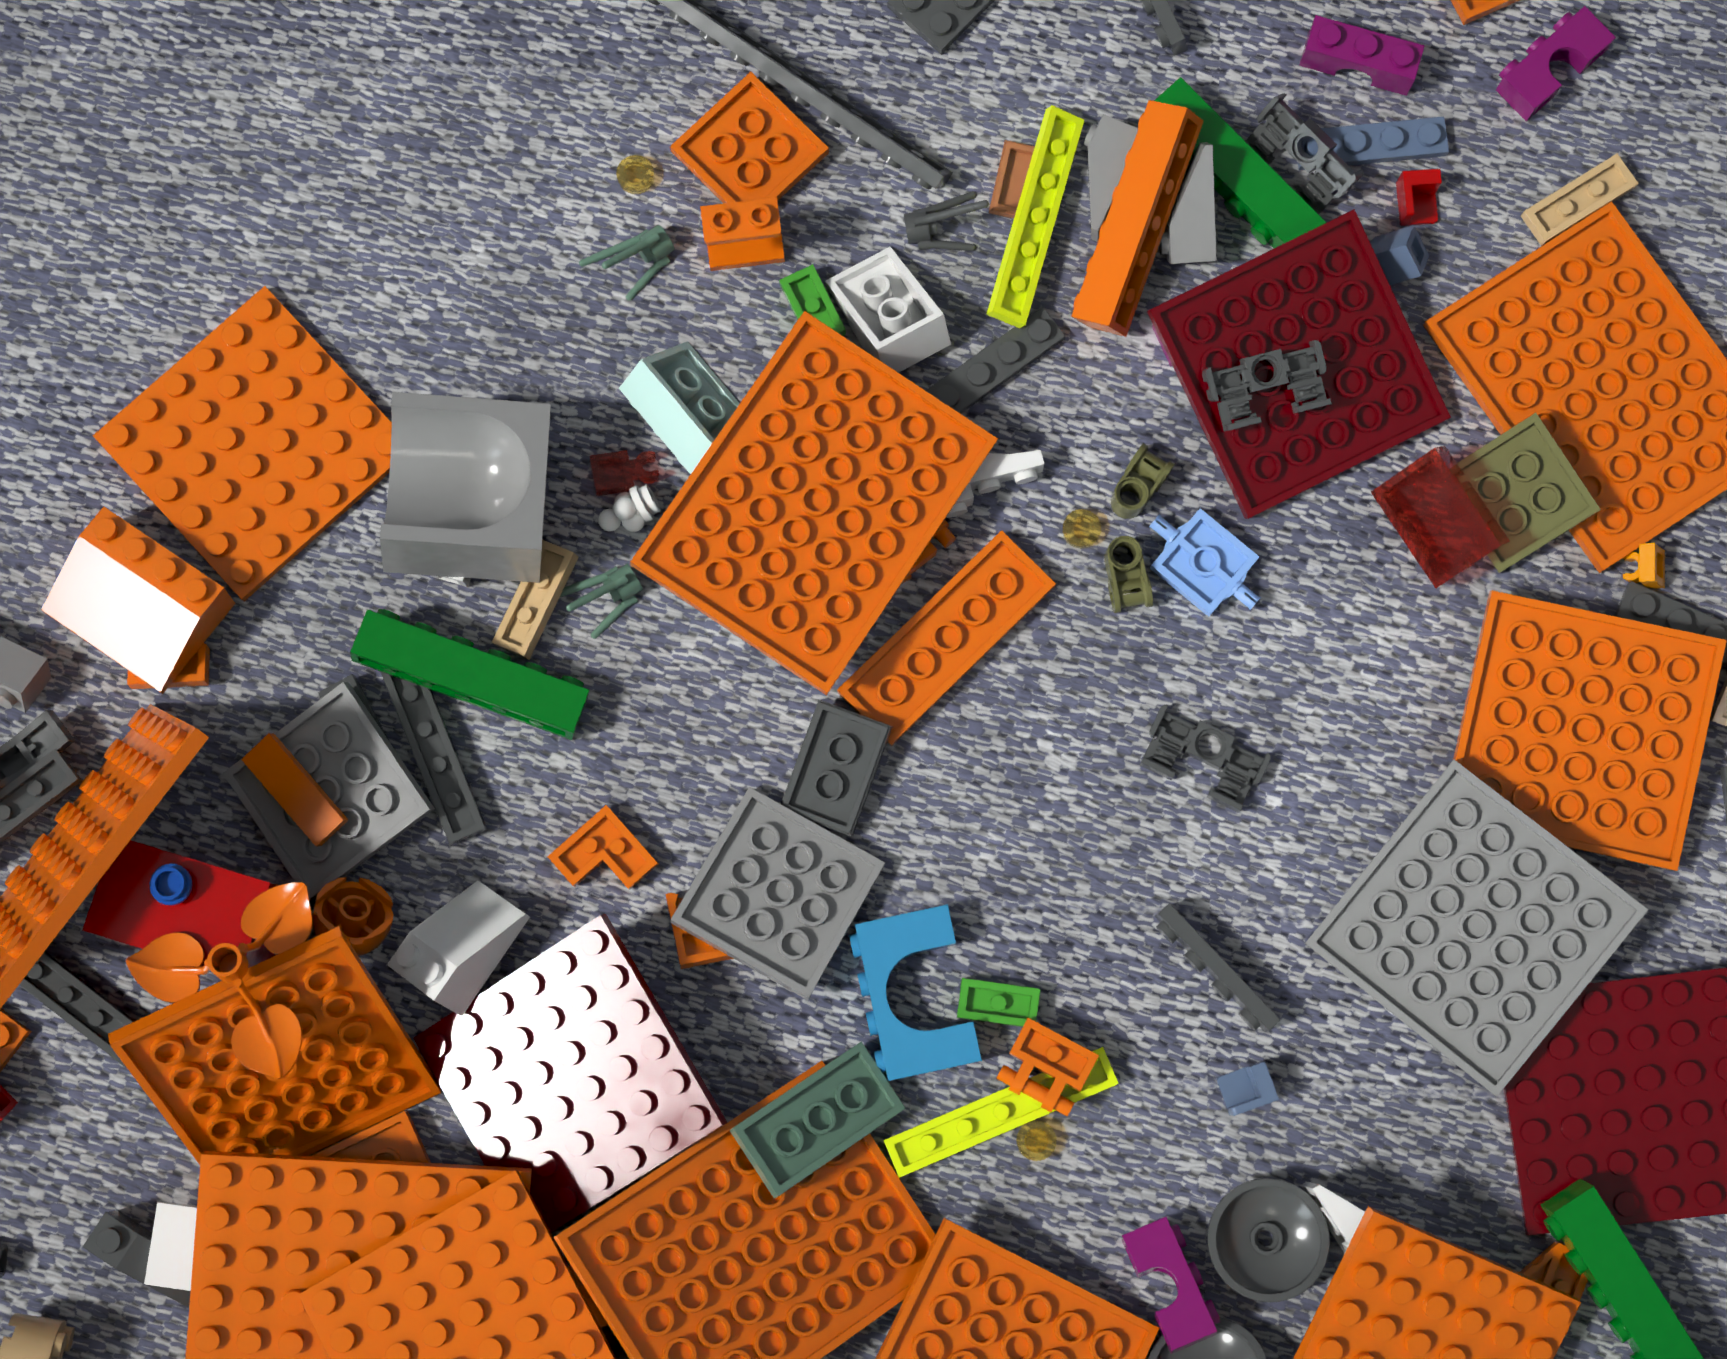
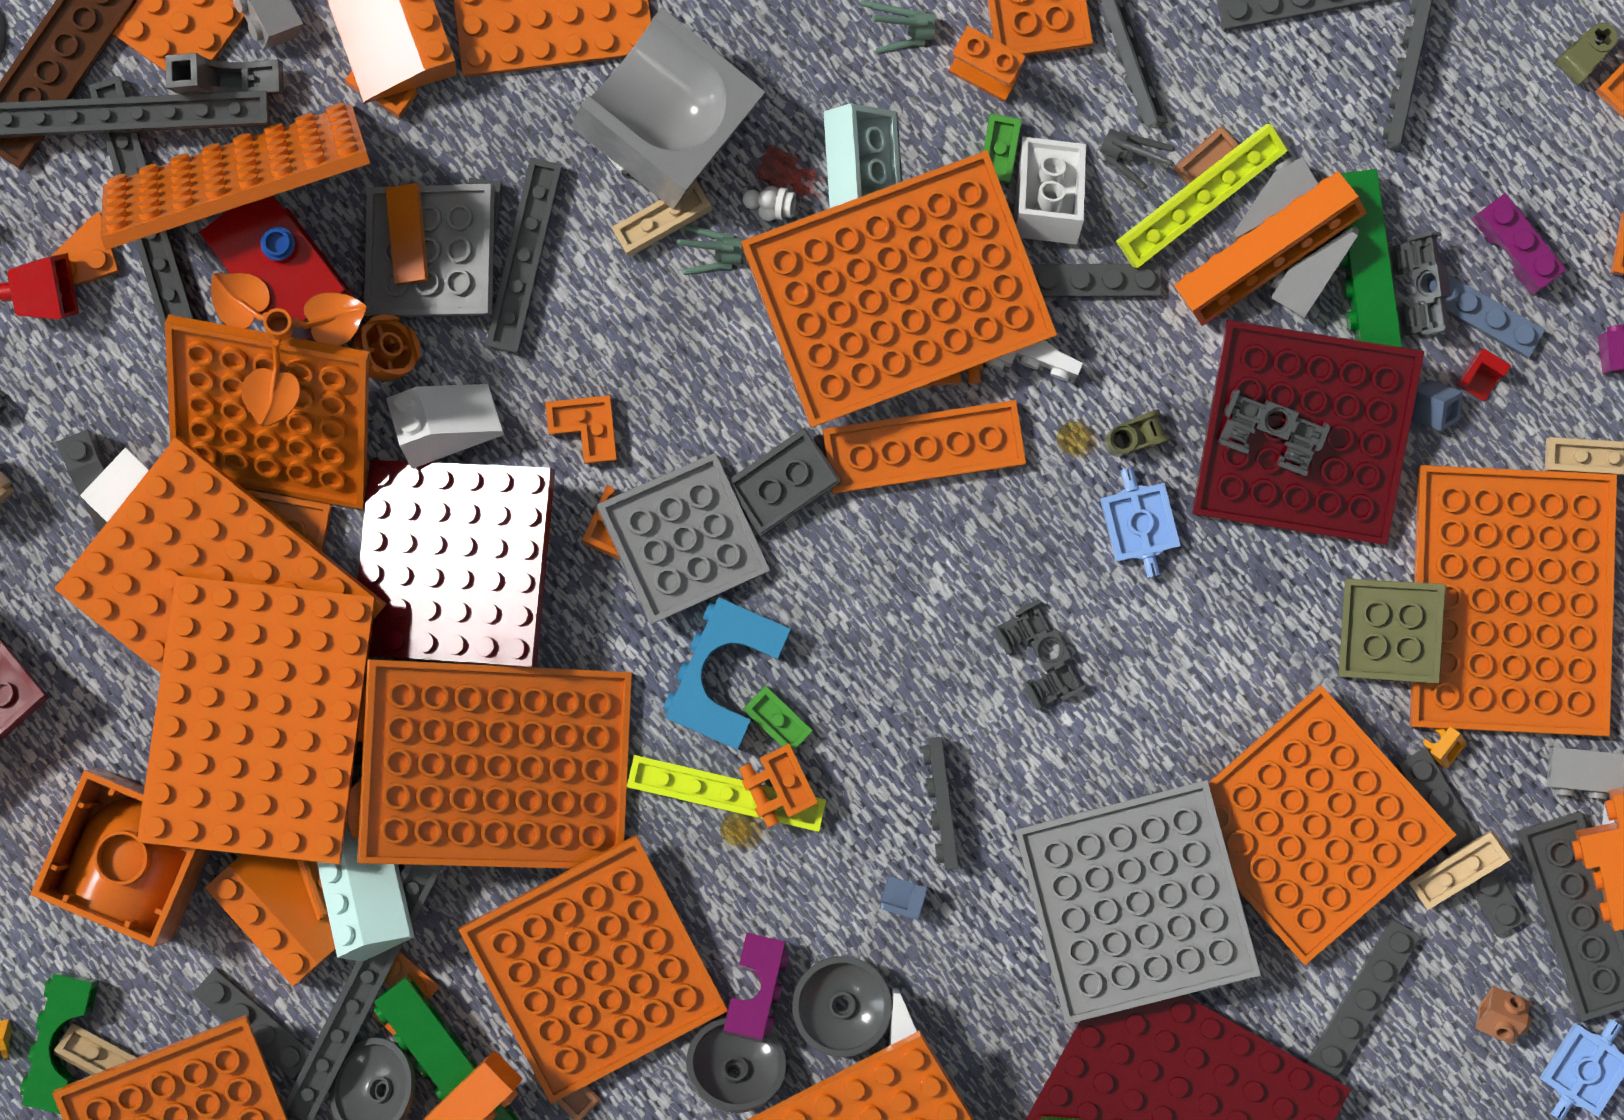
camera: 35 degrees right, 5 degrees up
green brick [350,609,589,740] -> none
sand green plate [730,1042,906,1199] -> none
olive piece [1104,536,1153,613] -> none
clear red piece [1371,446,1510,588] -> none

